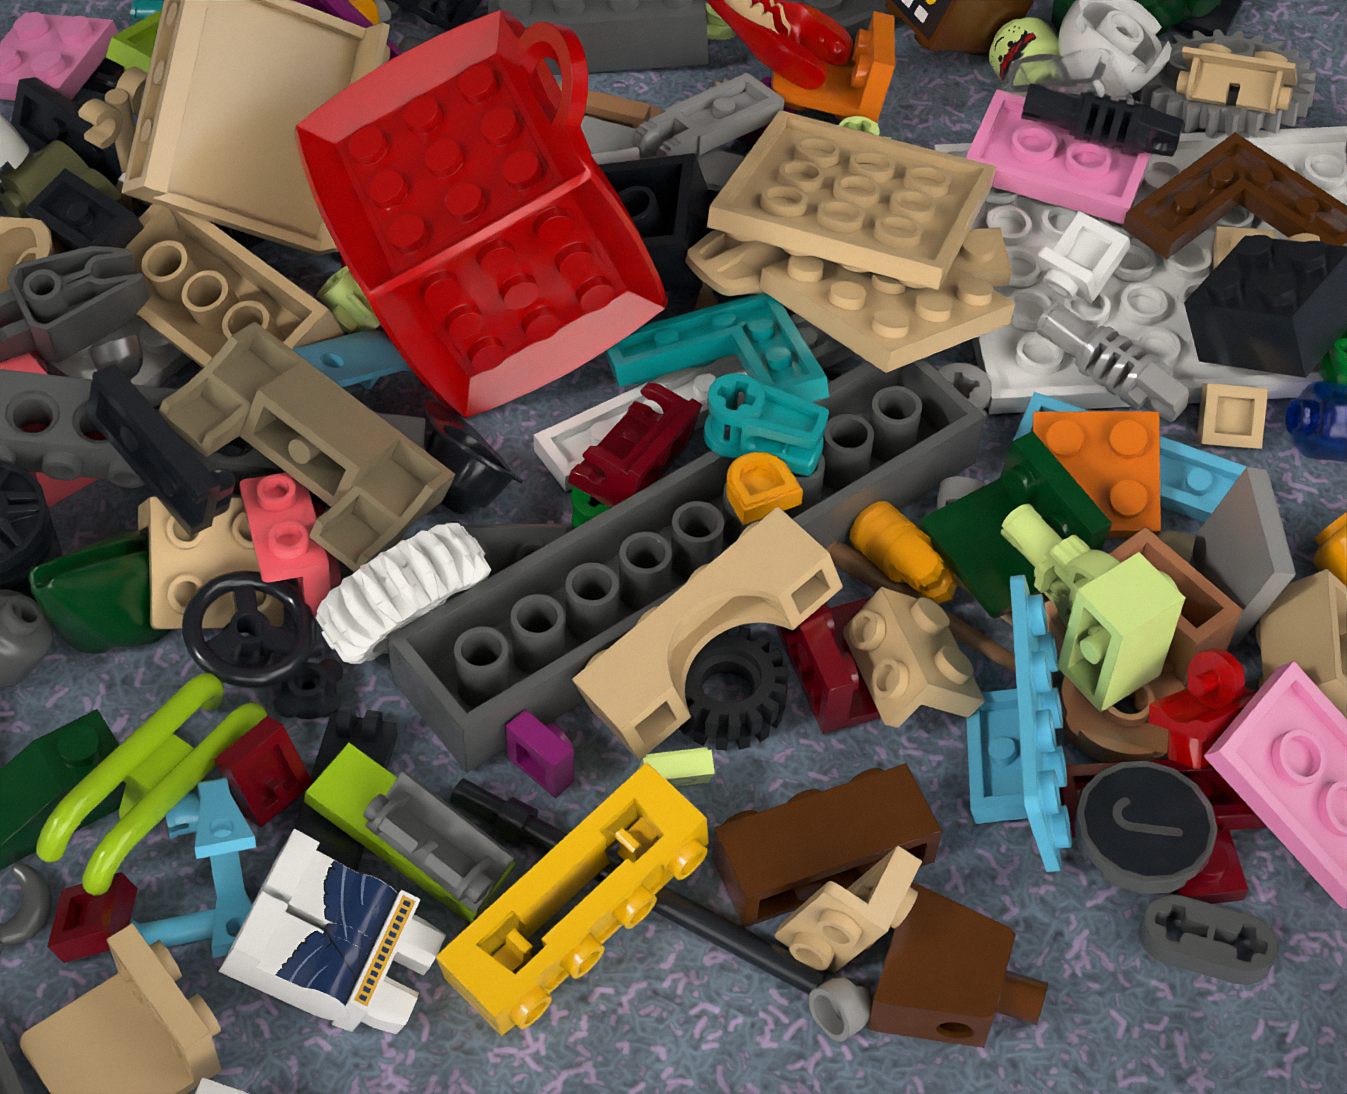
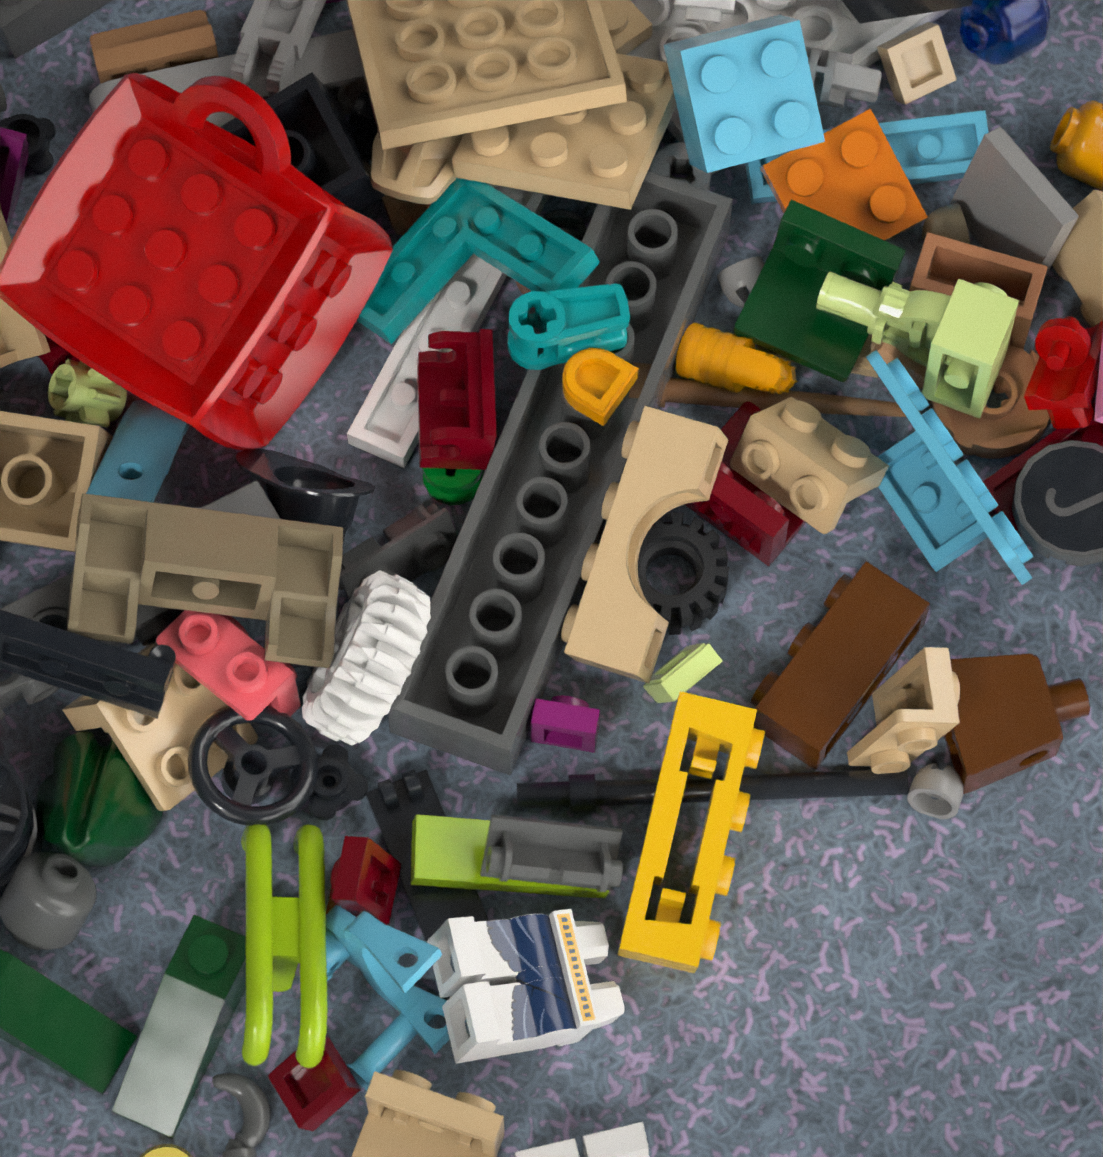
camera: 30 degrees left, 15 degrees up
none -> medium azure brick [663,14,825,173]

